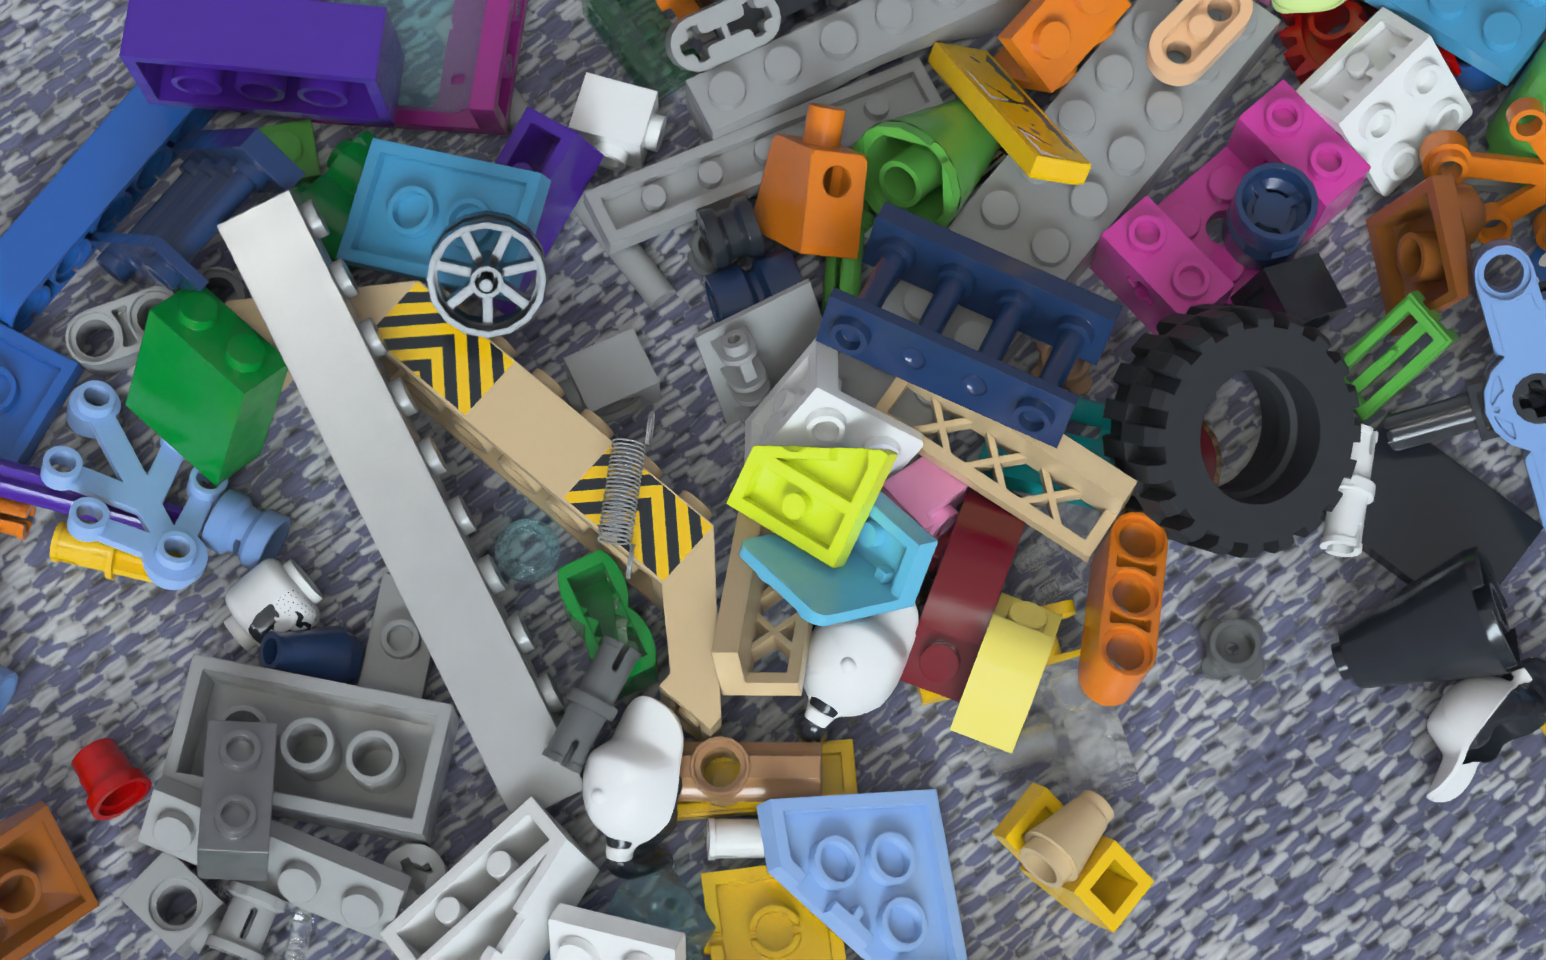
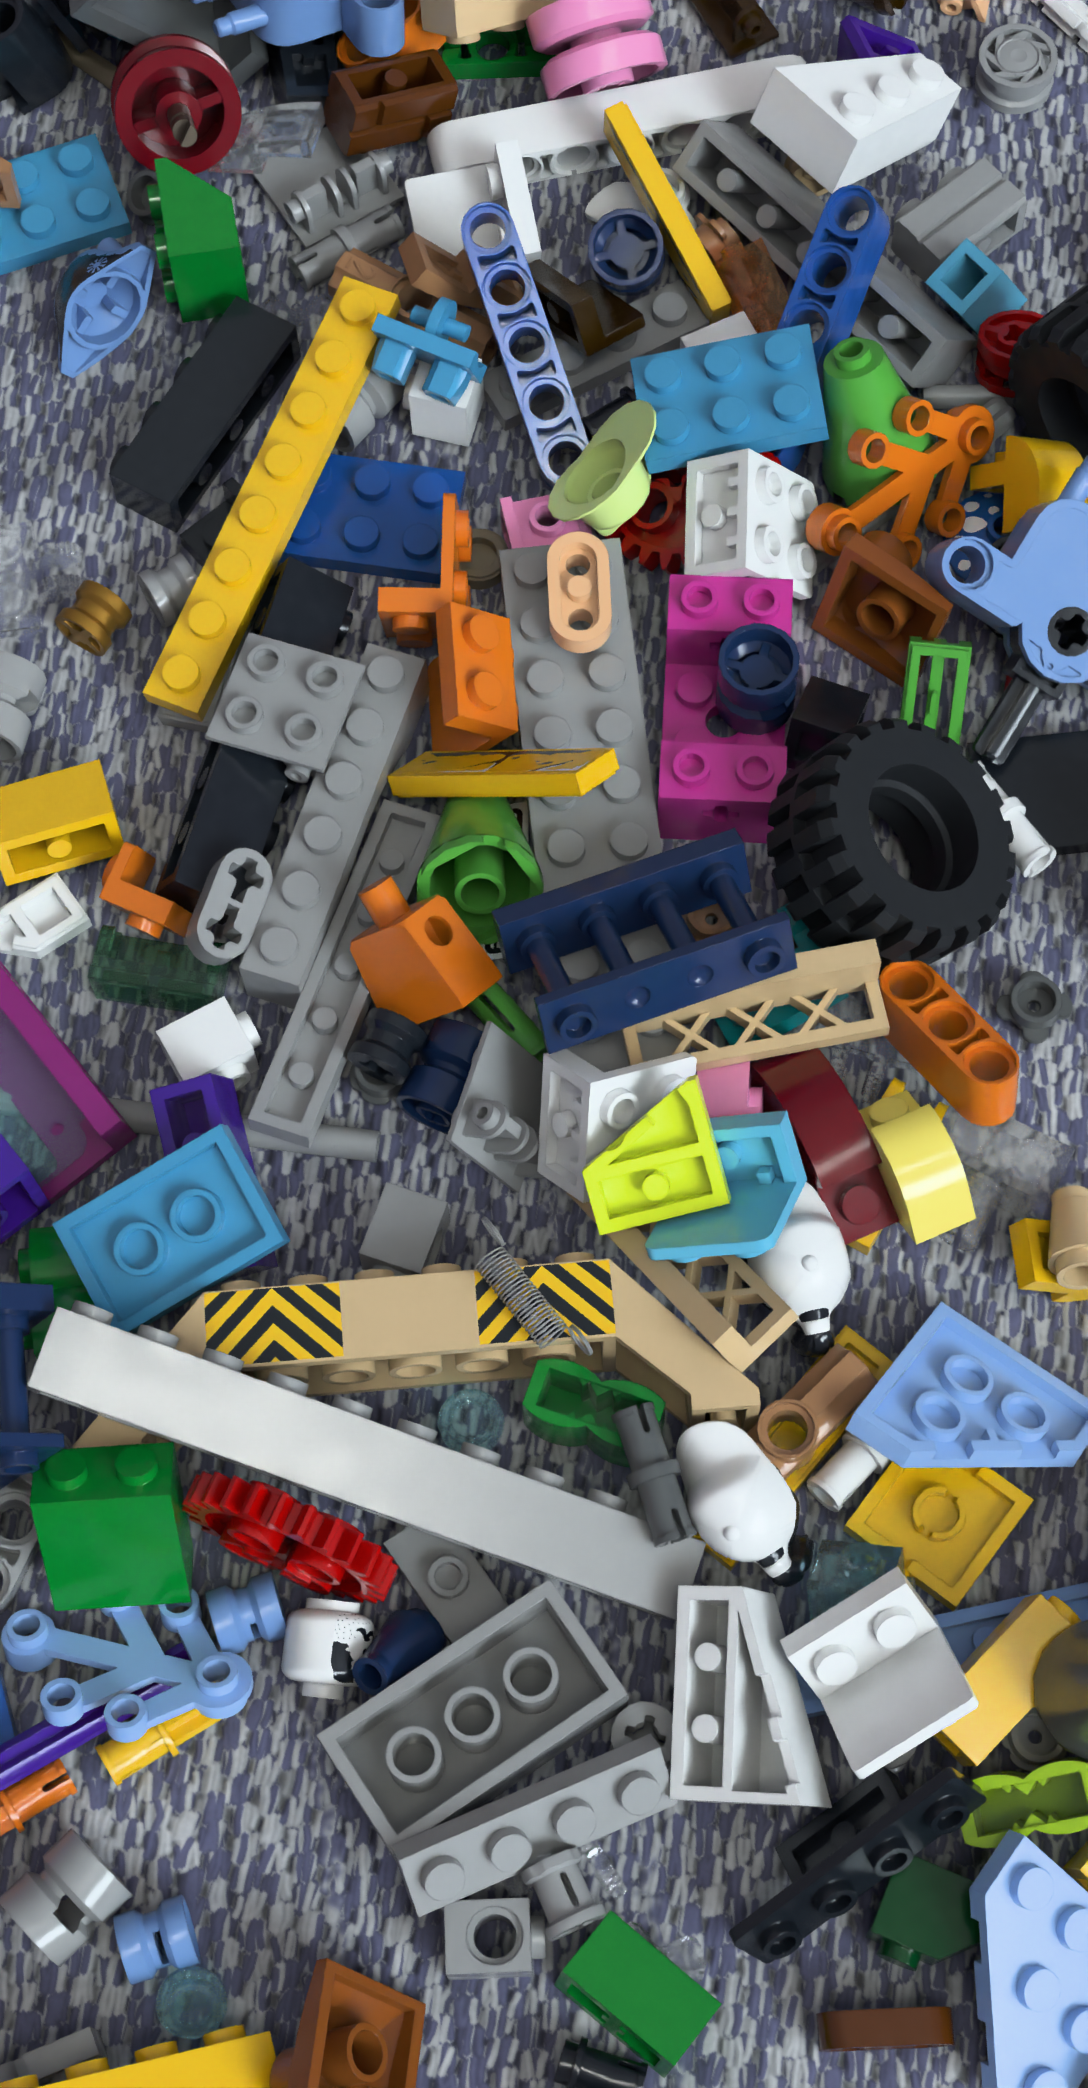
camera: 40 degrees left, 5 degrees down
red piece [71,738,152,820] -> none
flat silver brick [197,720,277,881] -> none
wheel [427,210,547,338] -> none
none -> red gear [182,1471,399,1604]

